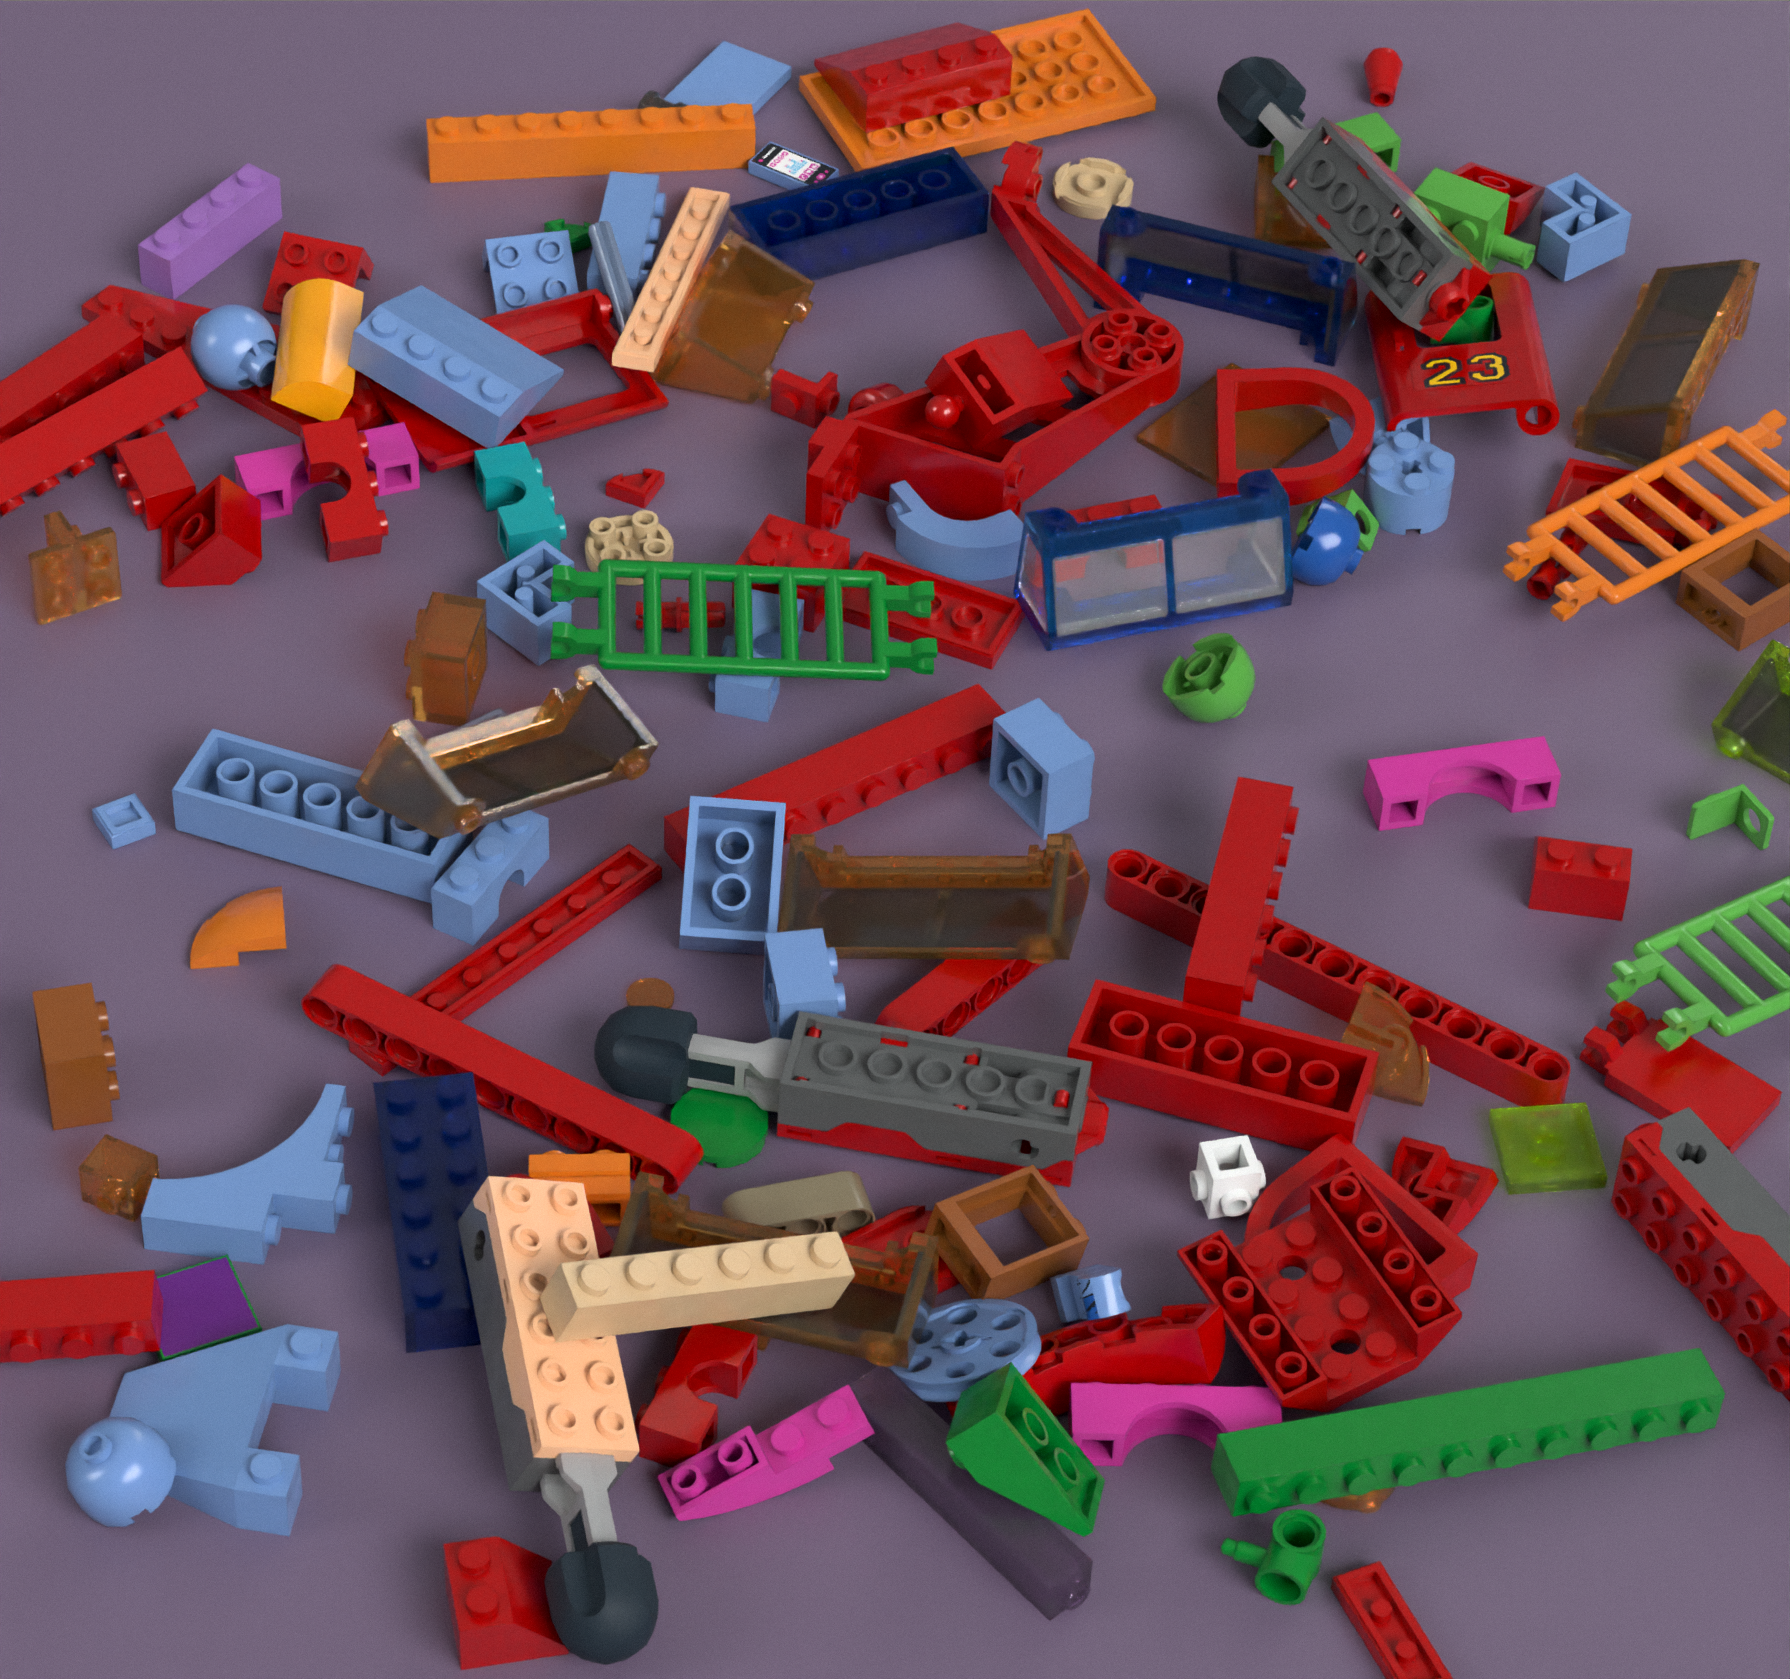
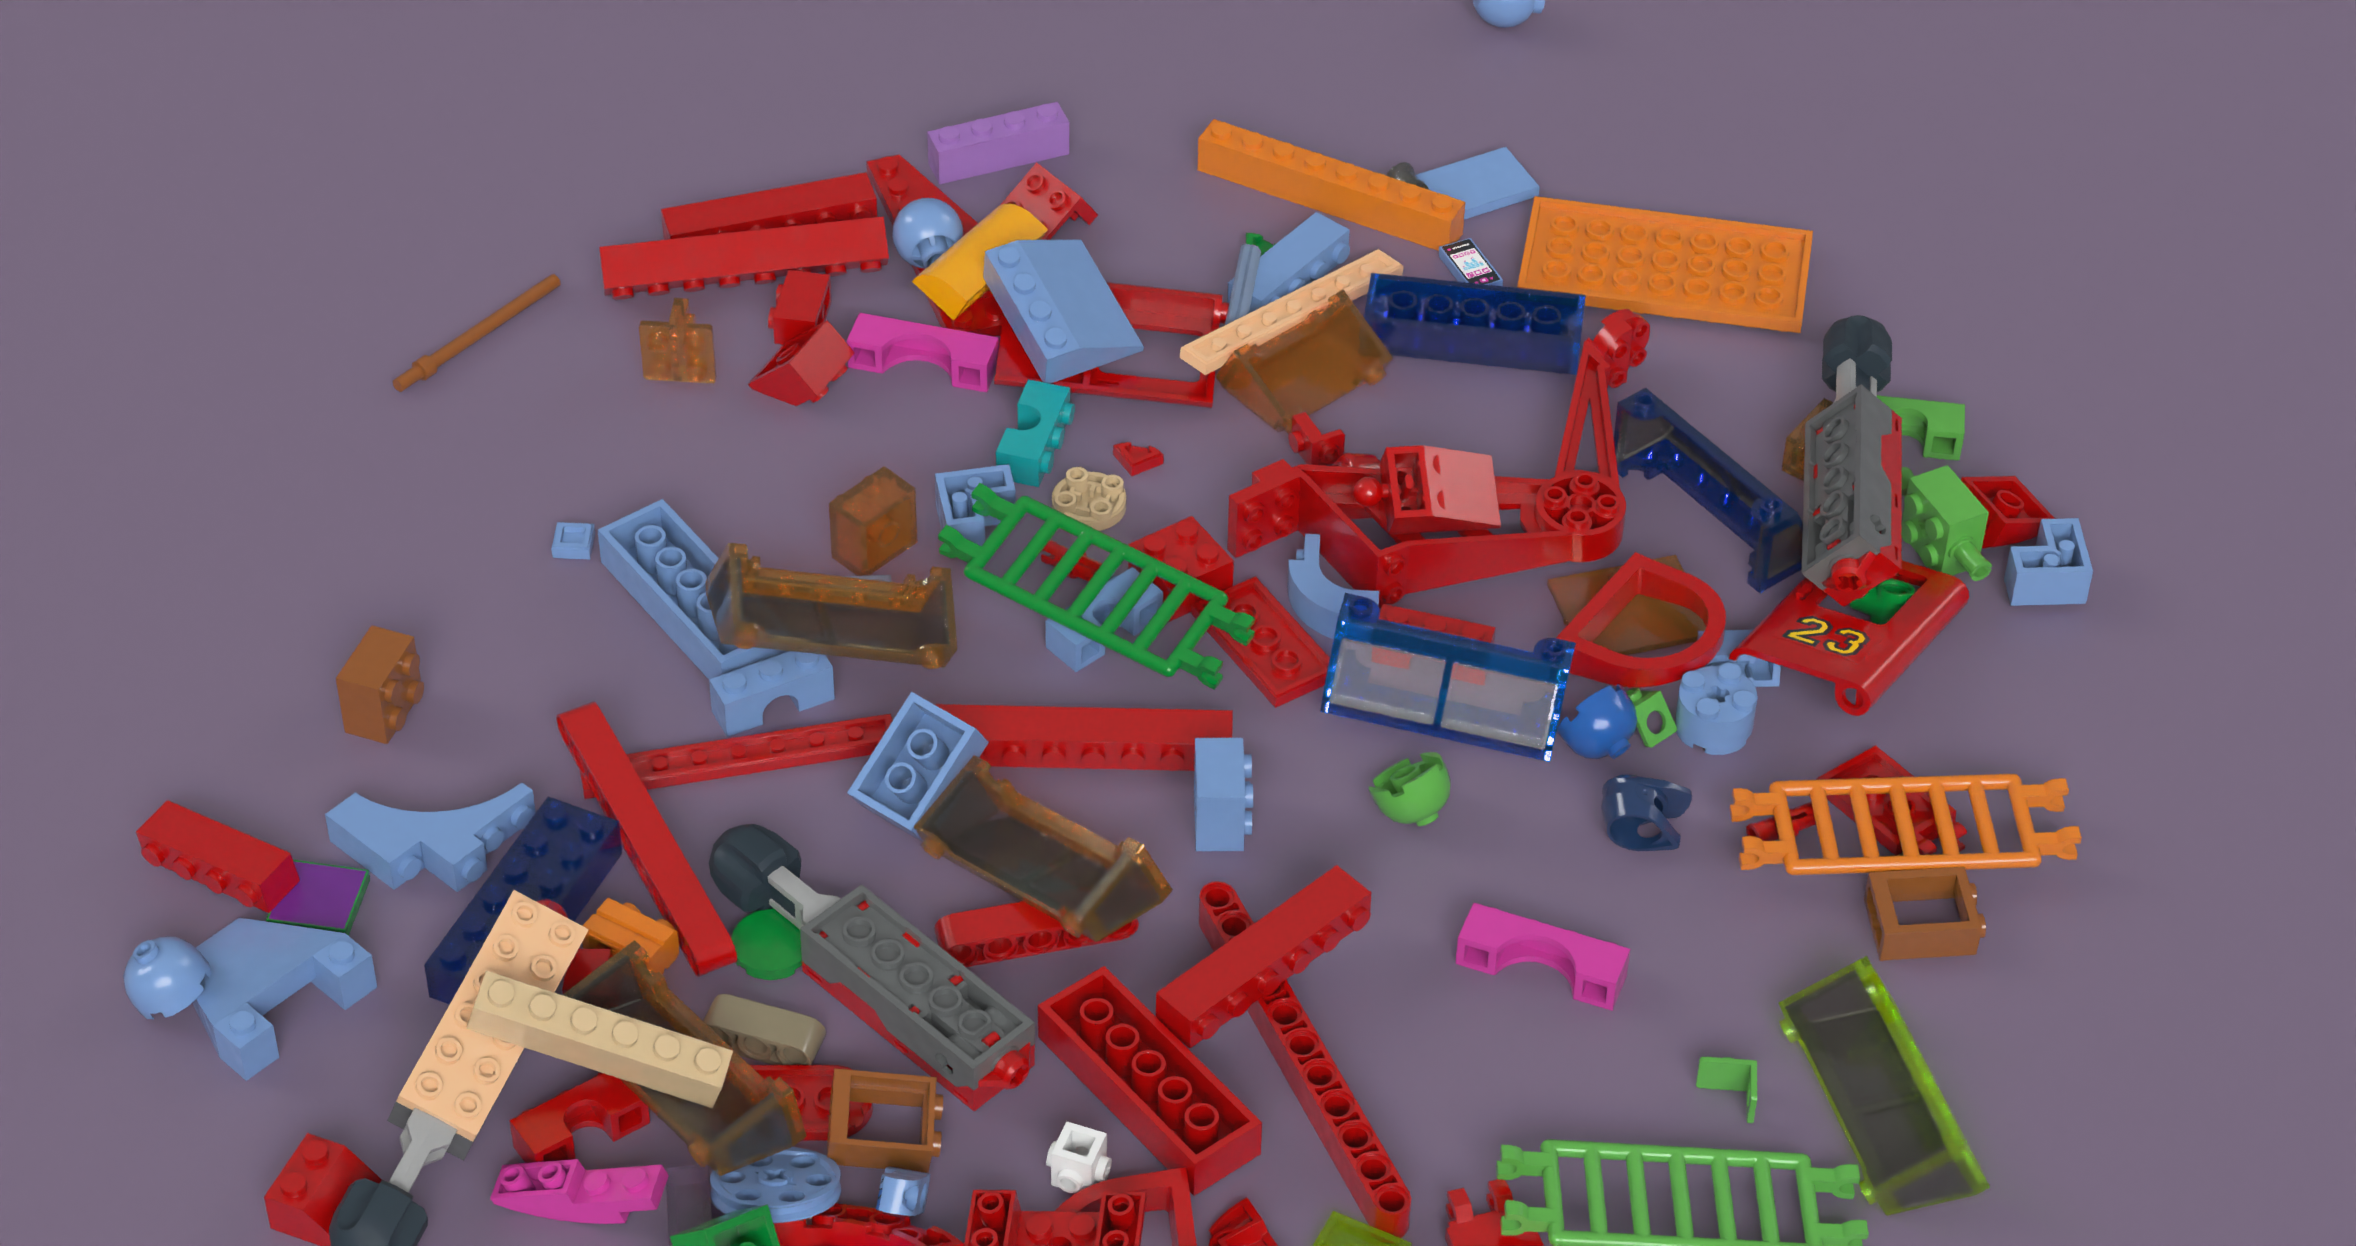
camera: 35 degrees right, 0 degrees up
clear orange brick [78,1134,160,1222] -> none
orange brick [190,886,287,969] -> none
red arch [300,416,389,562] -> none
medium blue bracket [482,230,578,314] -> none
clear orange piece [626,978,674,1009] -> none
medium blue brick [763,928,846,1040] -> none
red slope [814,22,1013,133] -> none
tan tile [1052,157,1134,220] -> none
clear orange brick [1340,981,1429,1107] -> none
red cone [1363,47,1403,107] -> none
red slope [1528,836,1632,921] -> none
windscreen [1572,259,1760,468] -> none
none -> dark blue helmet [1601,774,1692,852]

